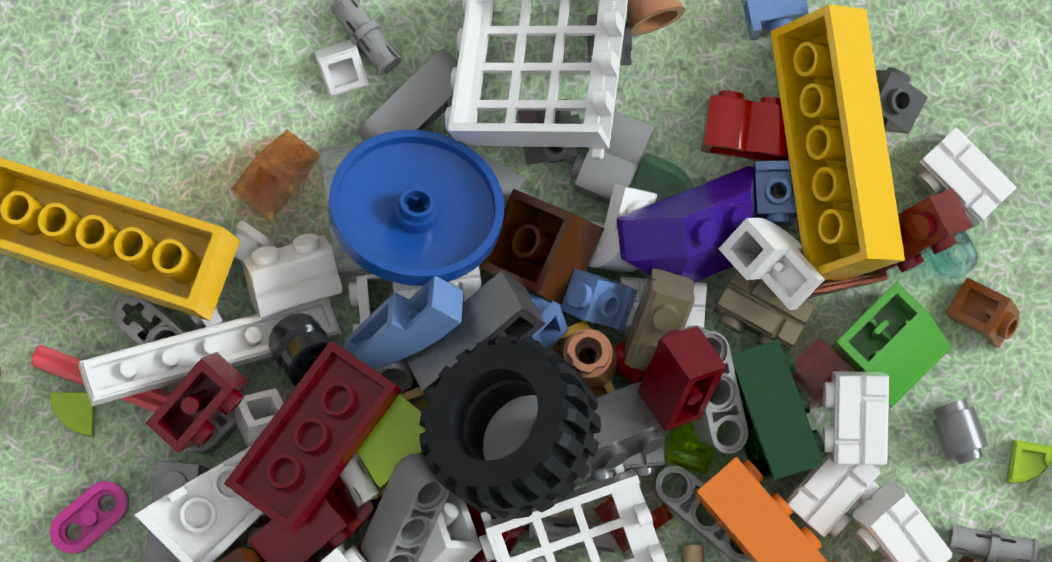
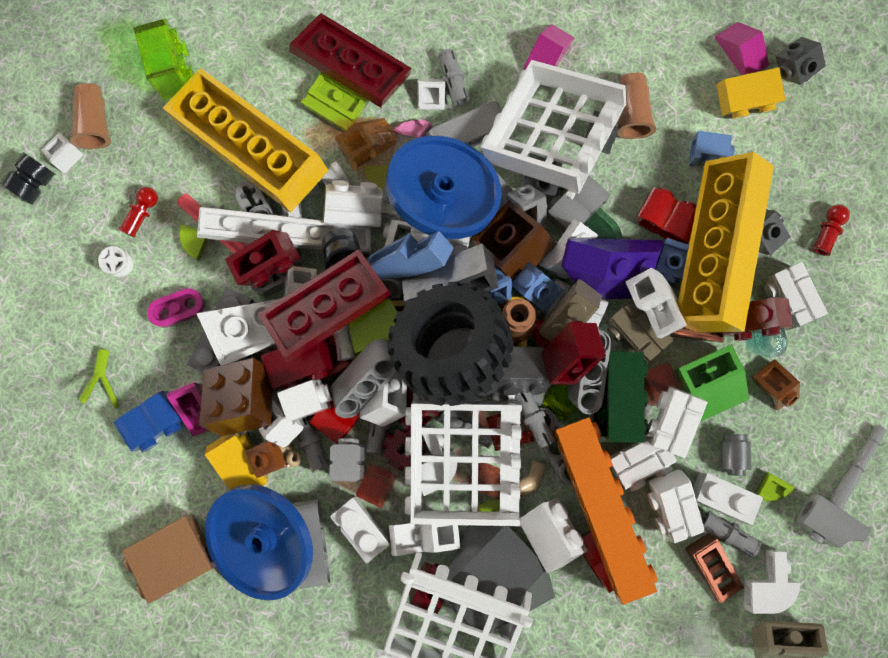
camera: 25 degrees right, 0 degrees up
none -> dark red plate [289,13,411,108]
none -> lime plate [301,71,369,134]
none -> lime tile [364,165,389,194]
none -> bright pink tile [394,119,432,142]
none -> light grey bracket [507,184,548,226]
none -> light grey pin [514,392,556,449]
none -> white brick [693,473,763,525]
none -> red pin [812,204,850,256]

